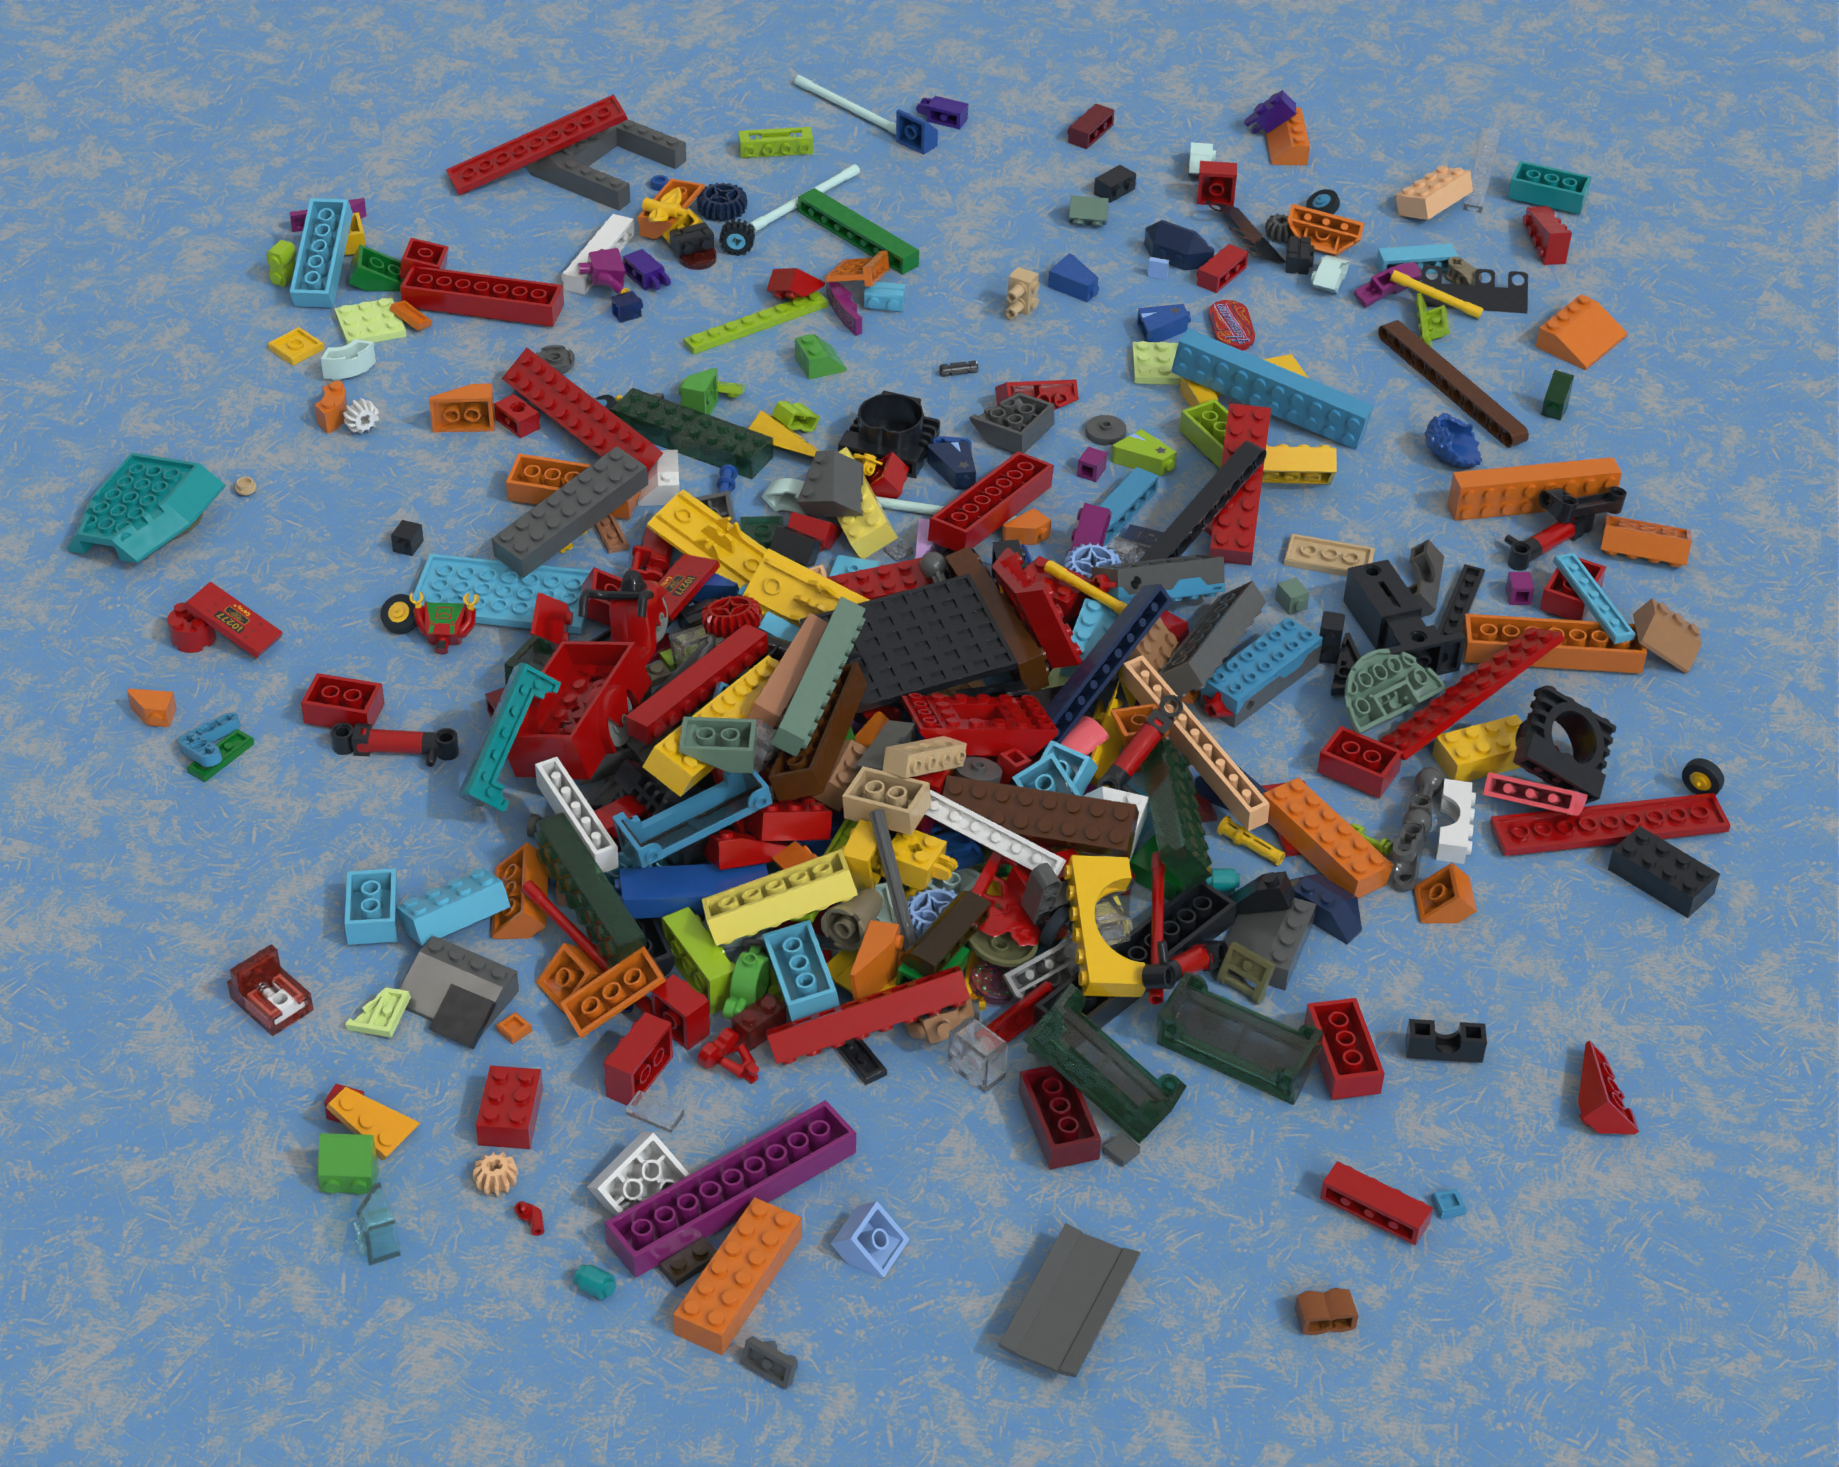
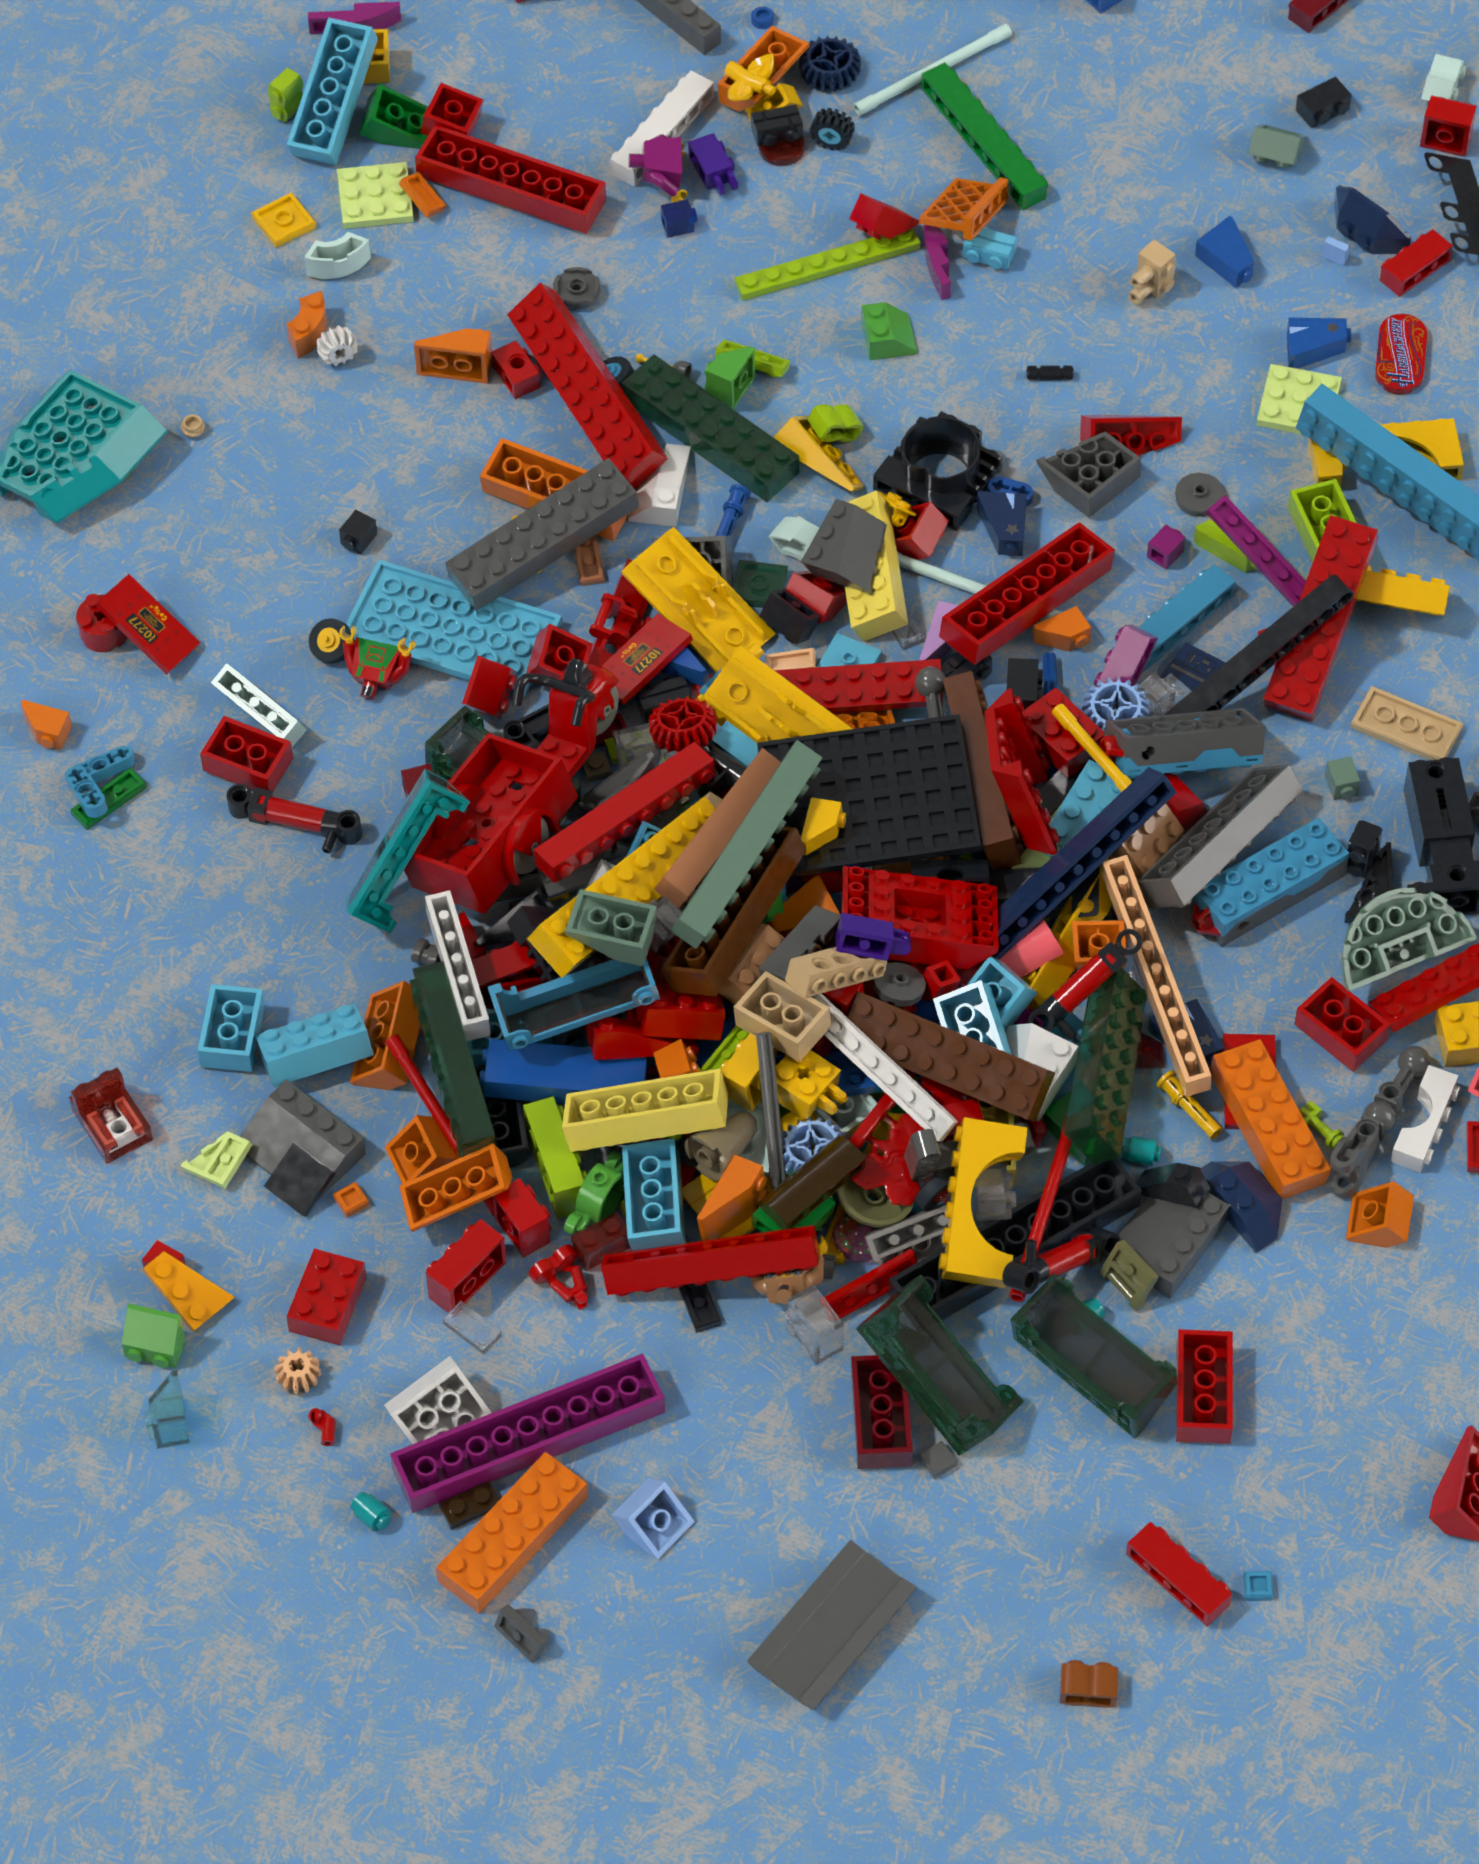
camera: 15 degrees right, 15 degrees up
black arch [1405,1019,1487,1063] -> none
none -> light aqua brick [211,664,307,747]
none -> yellow slope [801,797,846,855]
none -> dark purple hinge [835,913,911,961]
none -> magenta plate [1205,495,1306,606]

